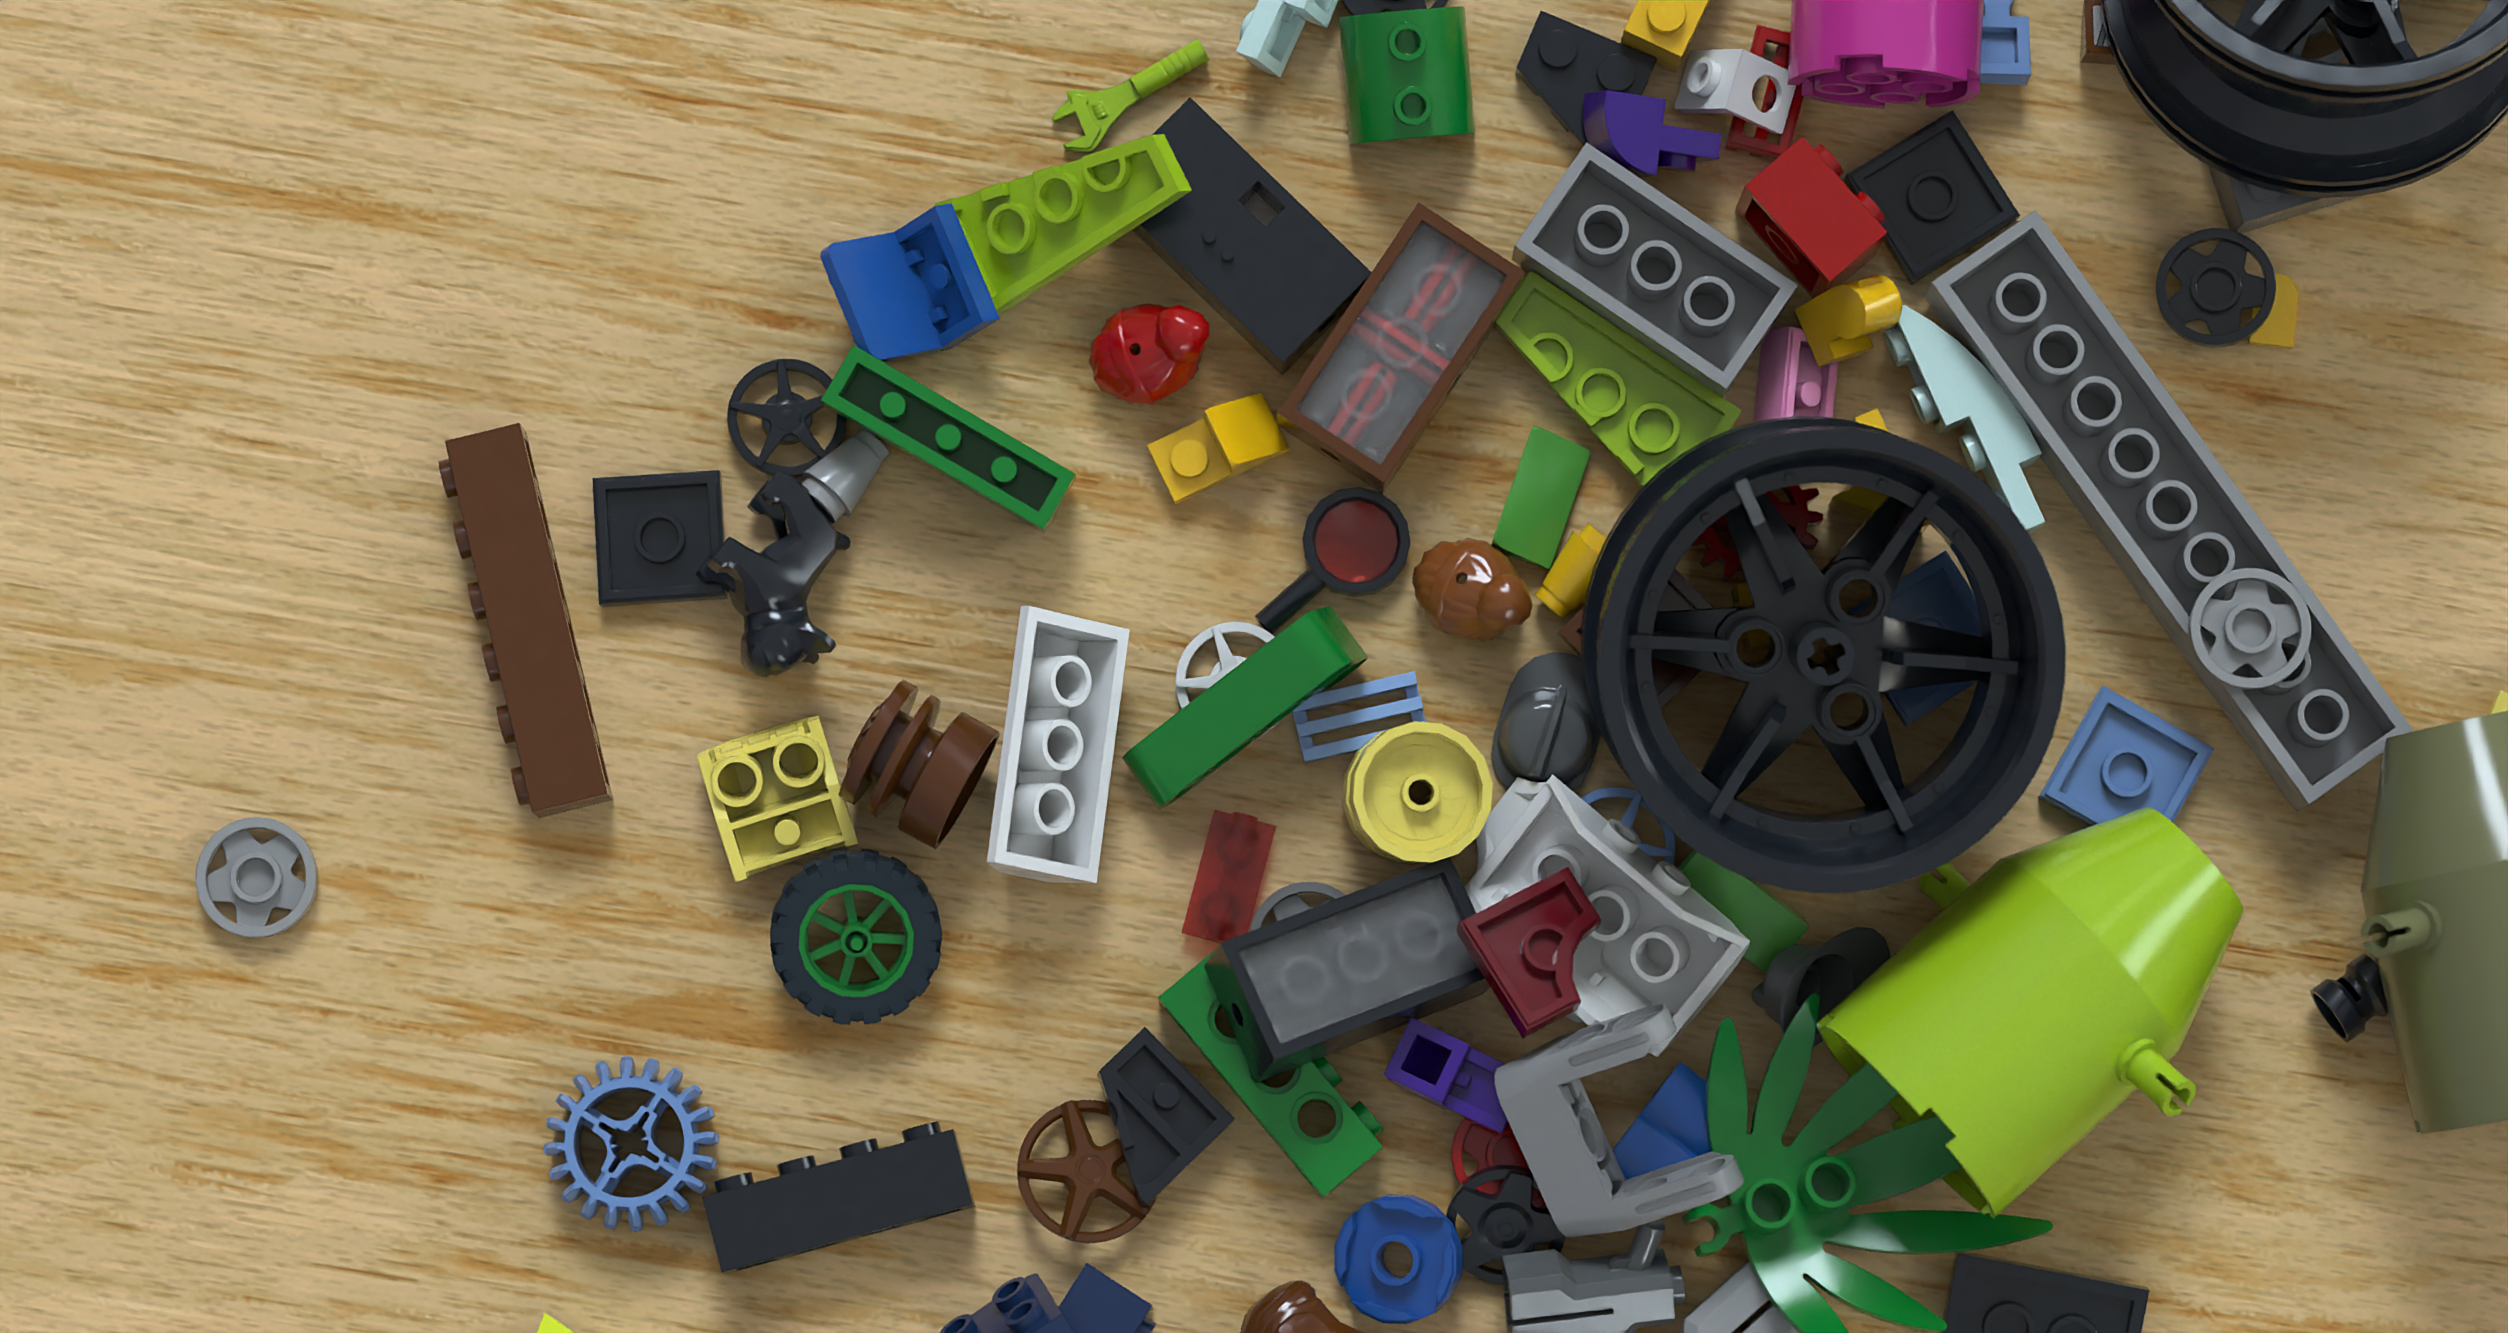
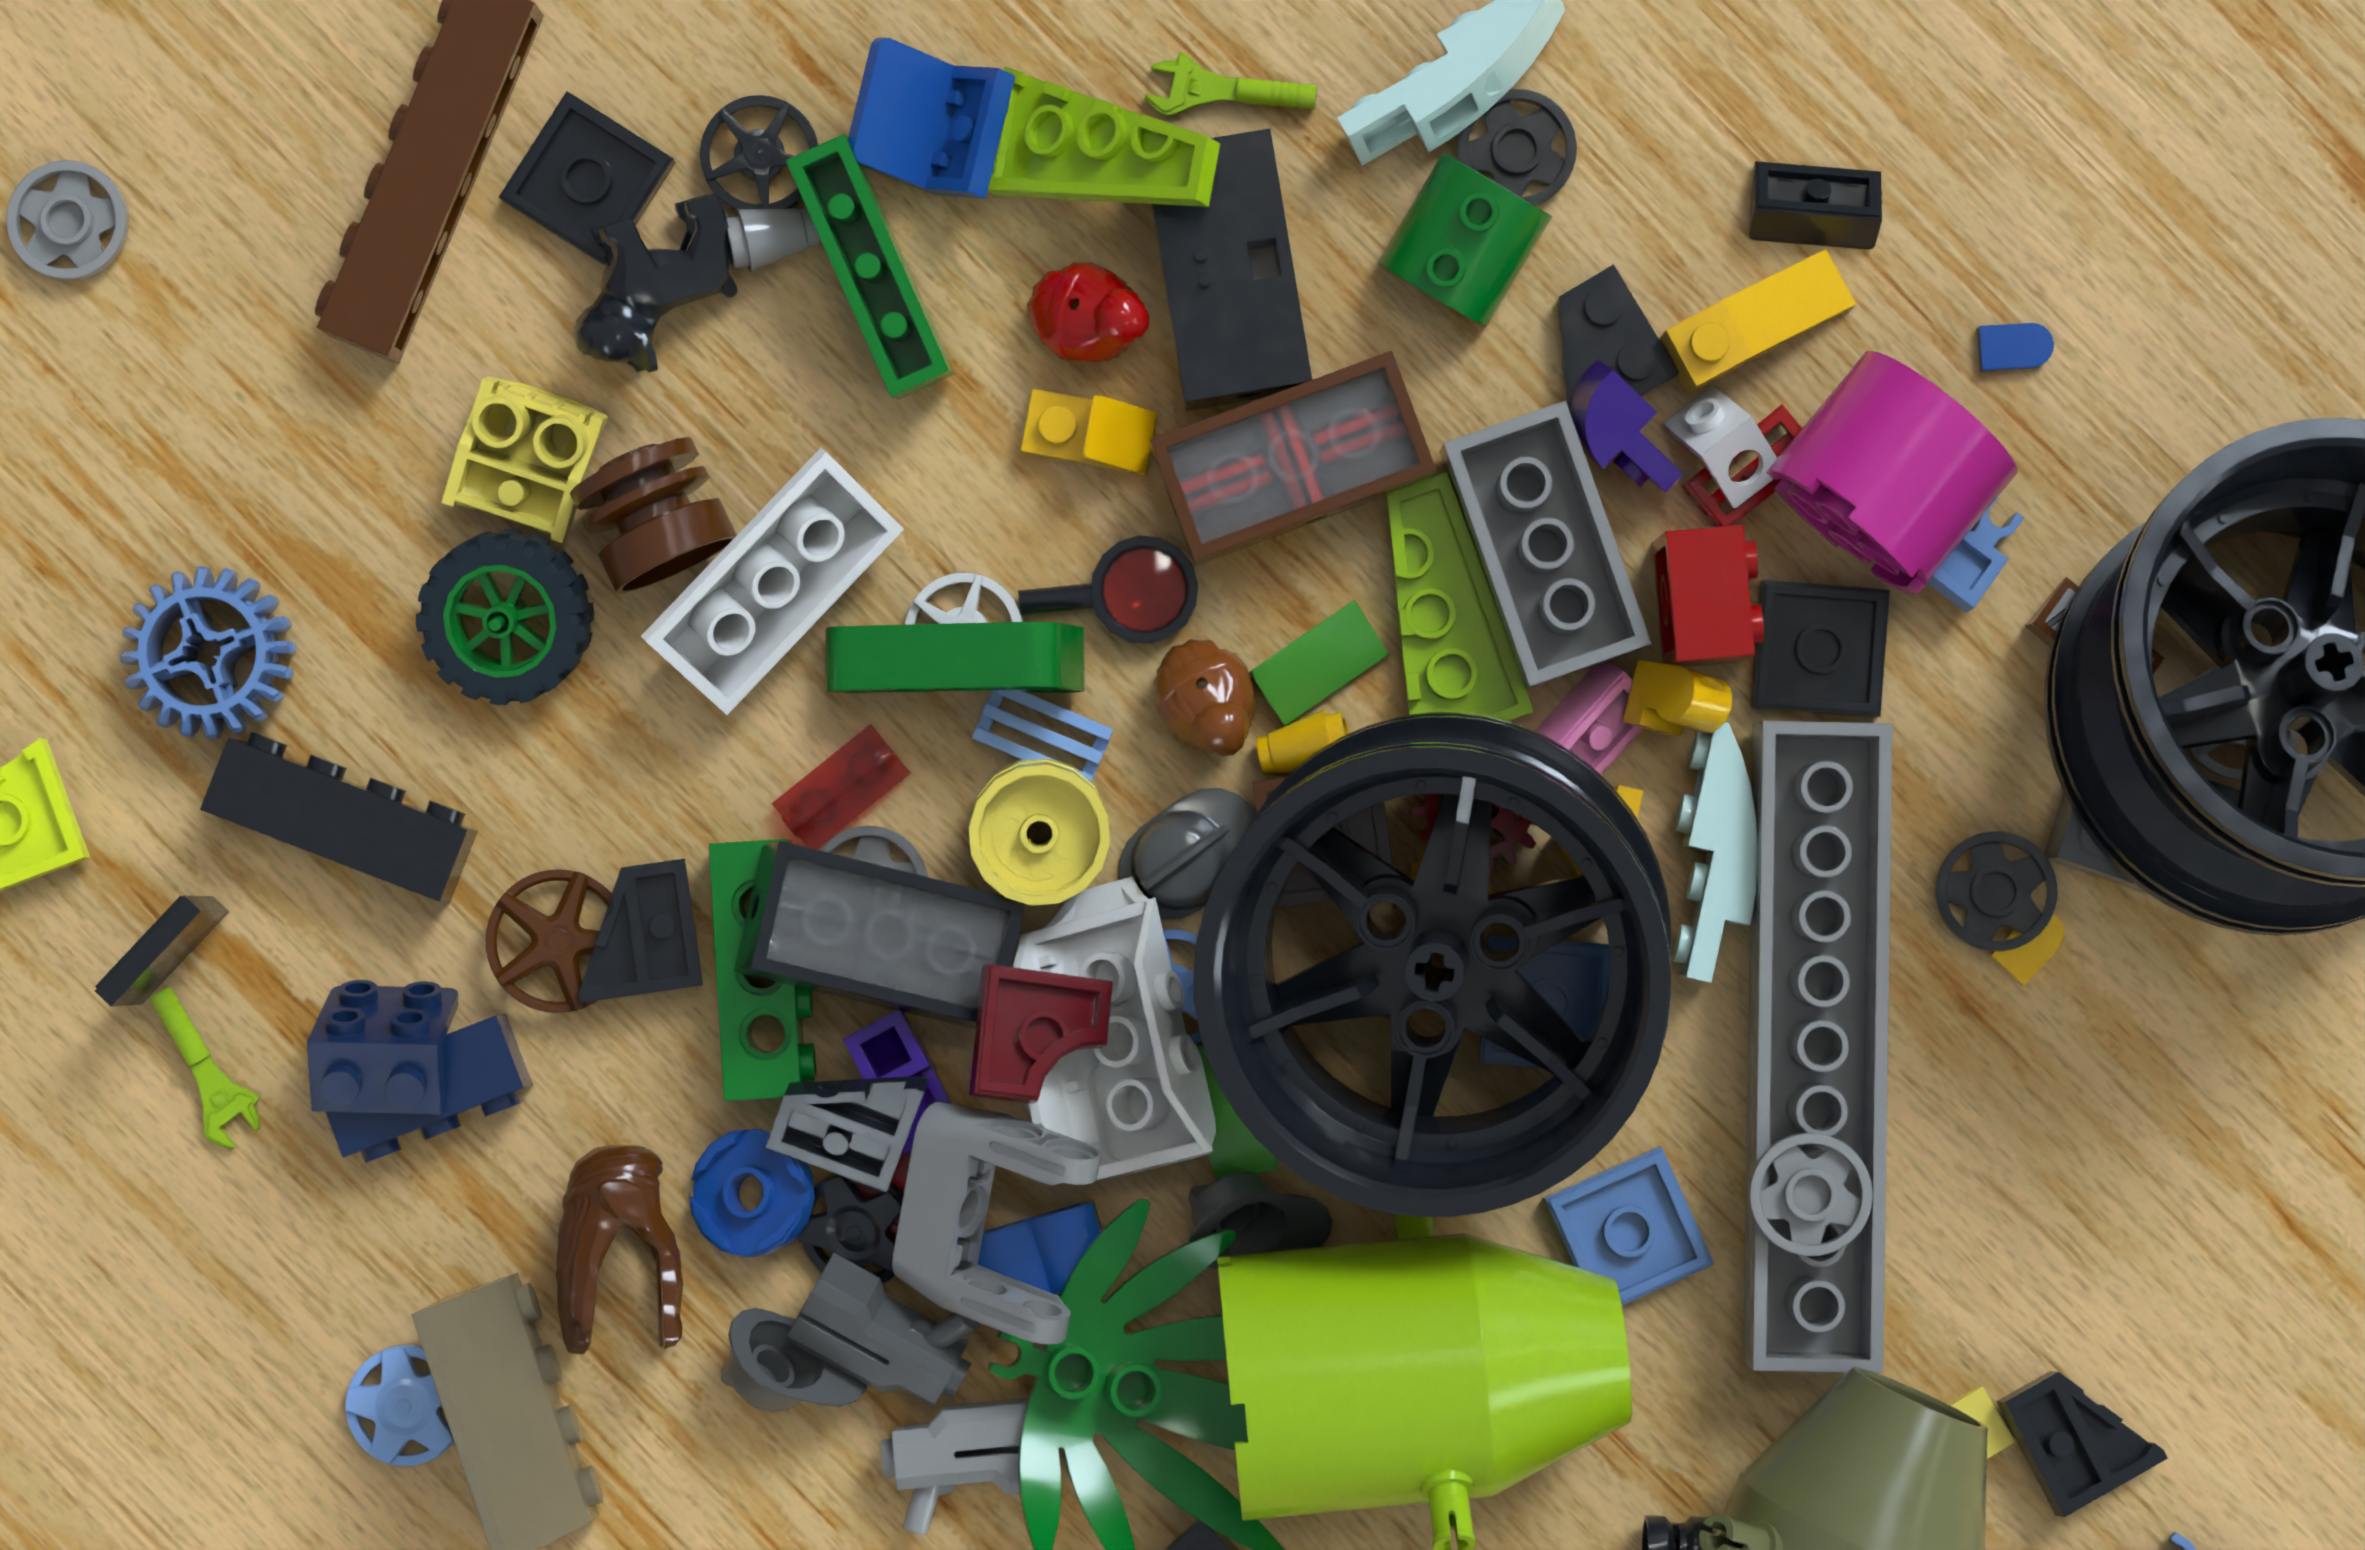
camera: 40 degrees right, 5 degrees up
none -> wing [766,1076,929,1192]

